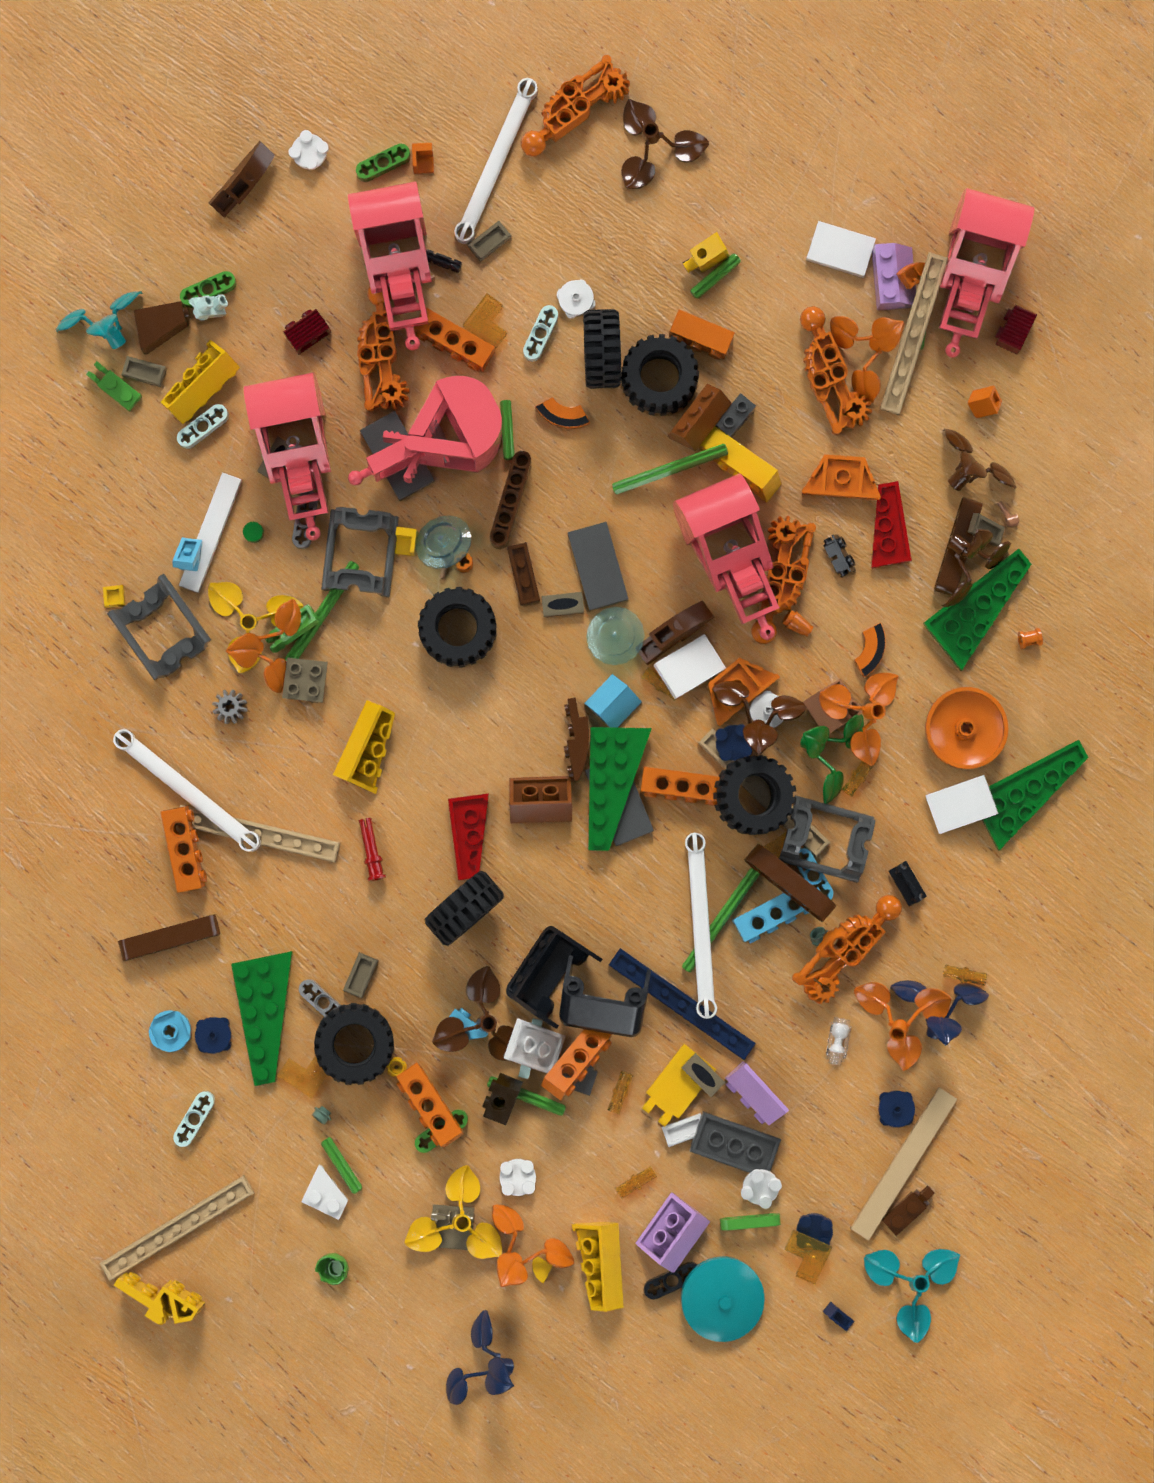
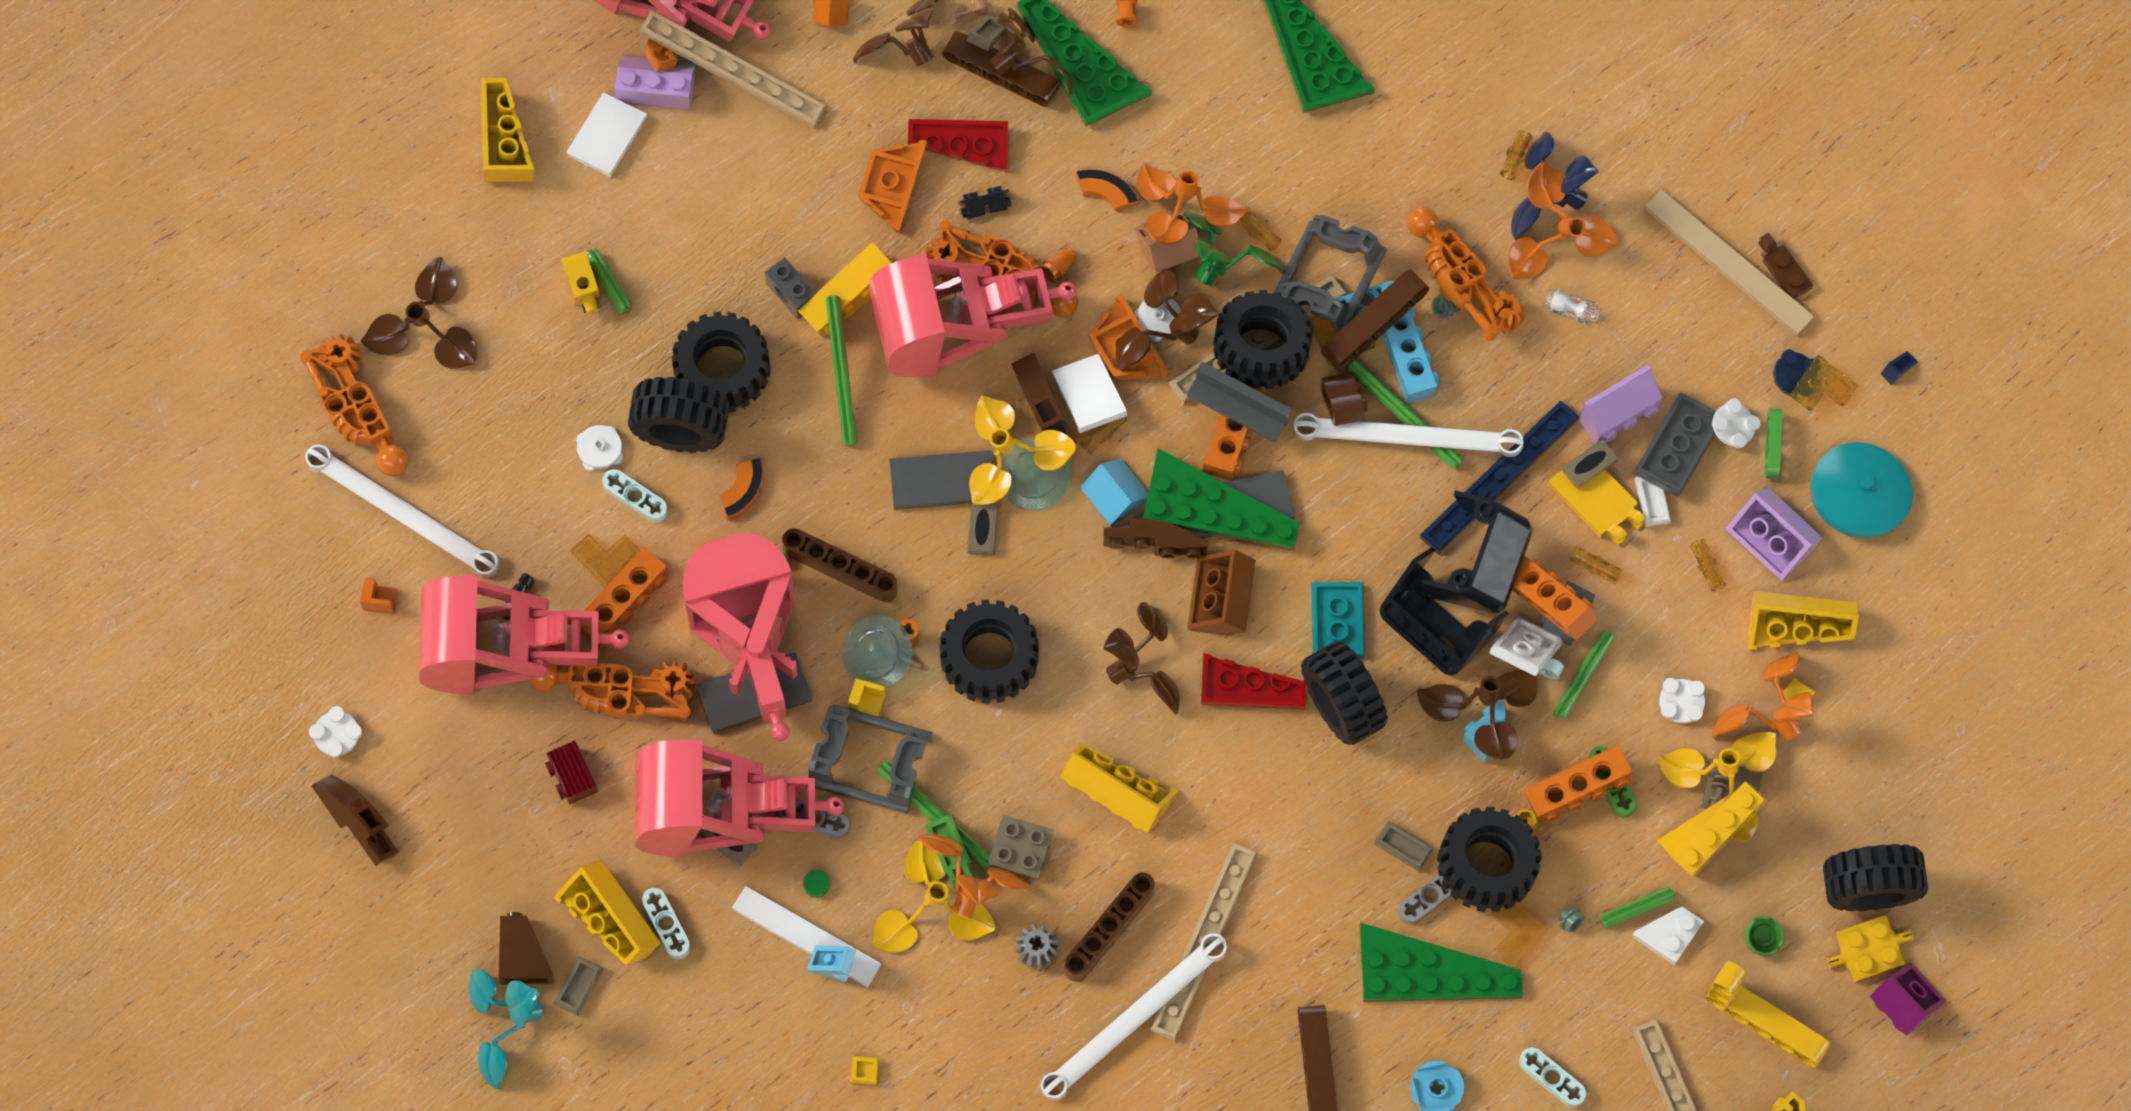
camera: 80 degrees left, 15 degrees down
bright green hinge [86,361,142,412] -> none
dark grey piece [107,574,211,680] -> none
orange brick [160,805,207,893] -> none
bright green beam [180,271,236,308] -> none
light aqua hips [188,295,228,321] -> none
dark blue piece [195,1017,232,1054] -> none
bright green beam [356,144,410,182] -> none
red pin [359,818,386,881] -> none
dark blue plant [446,1310,514,1405] -> none
dark tan tile [468,221,512,262] -> none
dark brown brick [482,1073,523,1126] -> none
reddish brown tile [507,542,540,606] -> none
black beam [644,1262,698,1299] -> none
dark orange slope [667,384,732,451] -> none
orange brick [669,309,735,360] -> none
dark blue piece [715,724,752,761] -> none
orange arm [800,306,872,435] -> none
orange plant [830,316,904,403] -> none
teal plant [864,1249,960,1343] -> none
dark blue piece [878,1090,915,1127] -> none
black hinge [888,861,927,906] -> none
orange dish [925,687,1008,769] -> none
white tile [925,775,999,834] -> none
none -> yellow wedge [480,78,535,182]
none -> yellow plant [969,395,1076,505]
none -> reddish brown beam [1065,872,1155,982]
none -> reddish brown plant [1103,602,1180,715]
none -> dark grey panel [1187,362,1291,442]
none -> teal tile [1311,582,1365,658]
none -> reddish brown brick [1321,373,1368,426]
none -> yellow wedge [1657,782,1768,877]
none -> yellow beam [1705,961,1831,1068]
none -> black tyre [1823,844,1928,911]
none -> yellow plate [1826,915,1914,983]
none -> magenta slope [1870,963,1947,1036]

